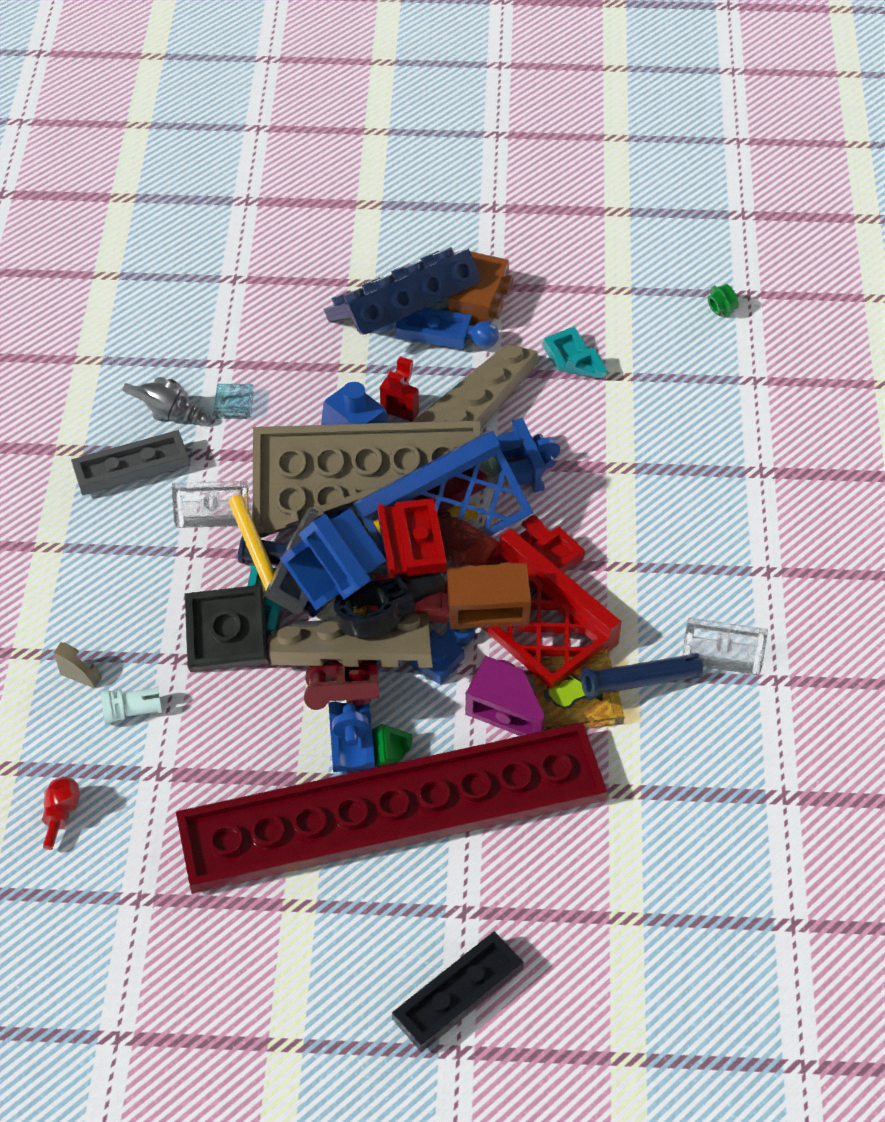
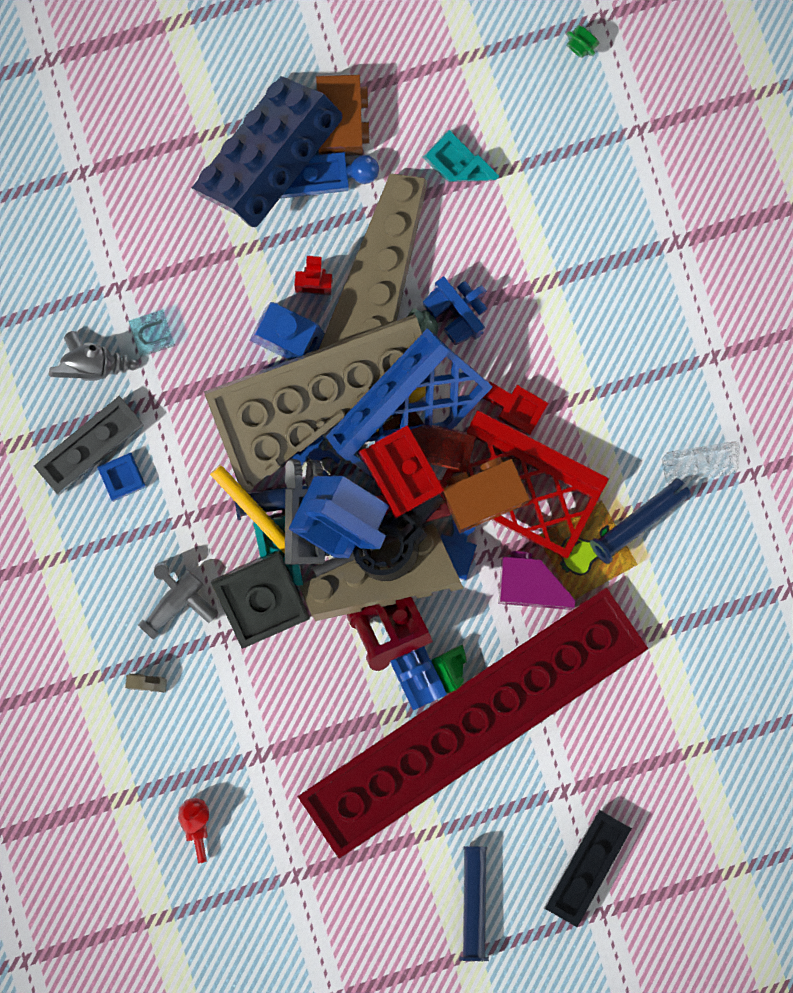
camera: 25 degrees left, 30 degrees up
light aqua pin [101,687,162,724] -> none
clear slope [172,481,251,528] -> none
none -> blue tile [97,452,146,502]
none -> flat silver piece [138,562,219,639]
none -> dark blue pin [459,846,489,961]

